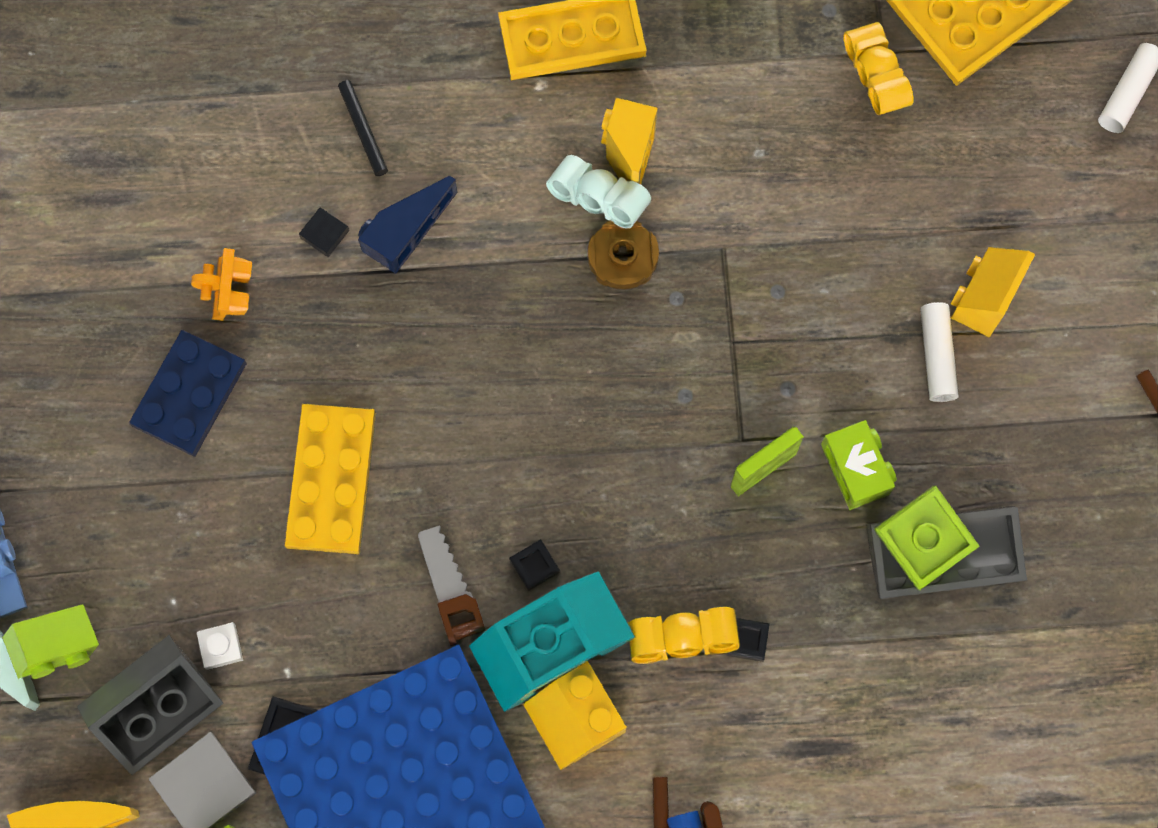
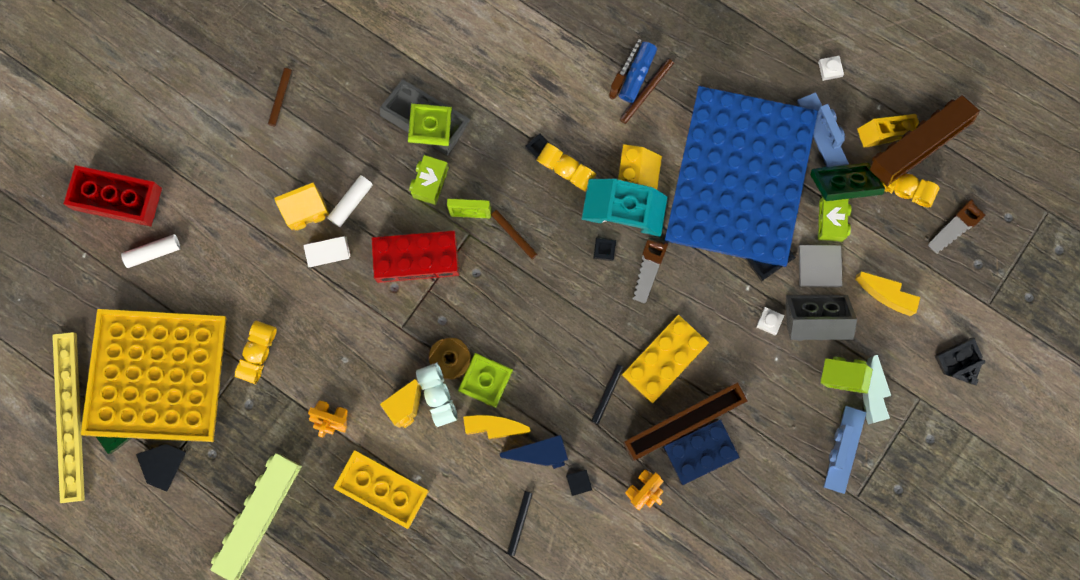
camera: 140 degrees left, 5 degrees up
none -> white hinge [304,236,351,267]
none -> light orange hips [308,400,348,438]
none -> red brick [371,231,459,283]
none -> lime tile [458,353,513,408]
none -> yellow slope [463,415,531,440]
none -> reddish brown bar [491,210,538,260]
none -> black bar [591,364,624,425]
none -> reddish brown brick [623,382,748,462]

